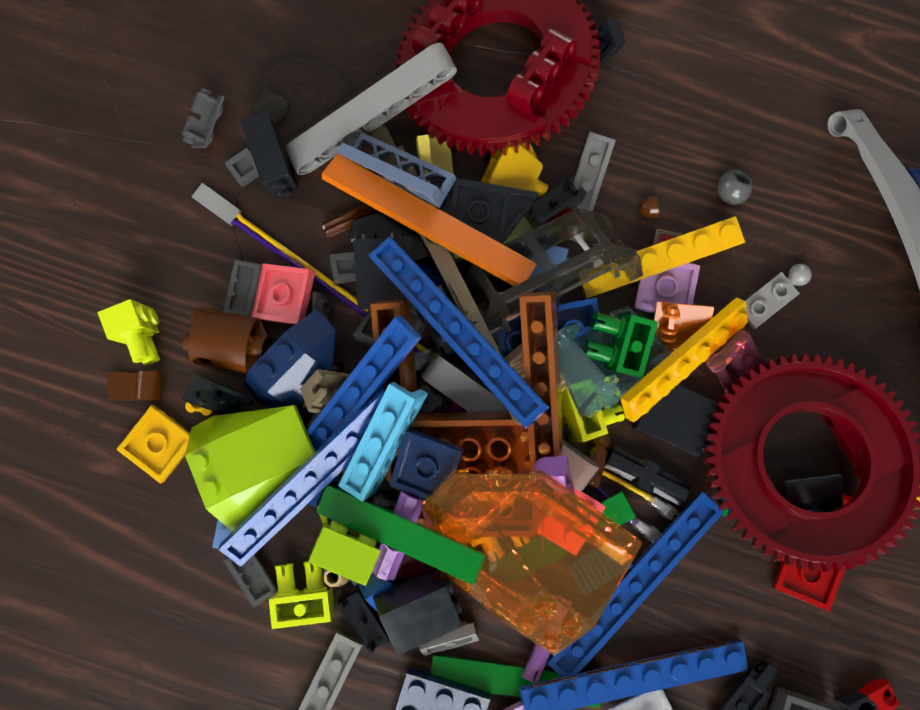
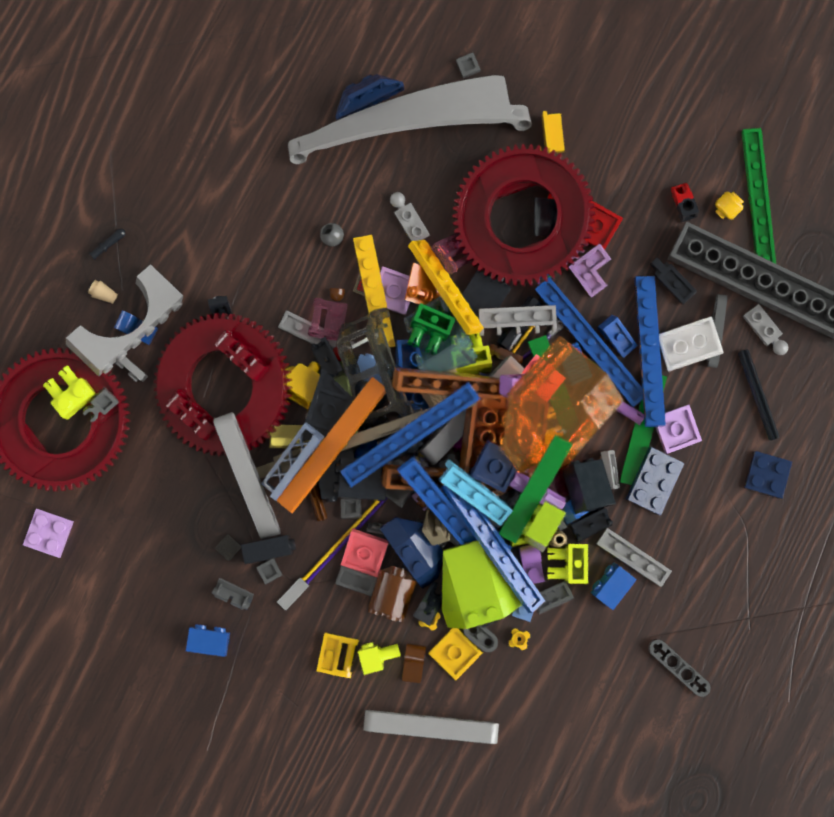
camera: 80 degrees left, 0 degrees up
none -> blue brick [186,624,230,657]
none -> clear pink plate [308,298,348,341]
none -> yellow plate [316,633,359,678]
none -> light grey beam [363,710,499,744]
none -> dark grey plate [464,625,498,652]
none -> light grey hinge [478,305,557,336]
none -> yellow plate [509,628,530,650]
none -> medium lavender plate [518,545,545,584]
none -> lavender plate [569,244,611,297]
none -> blue brick [590,562,637,610]
none -> blue plate [597,315,638,358]

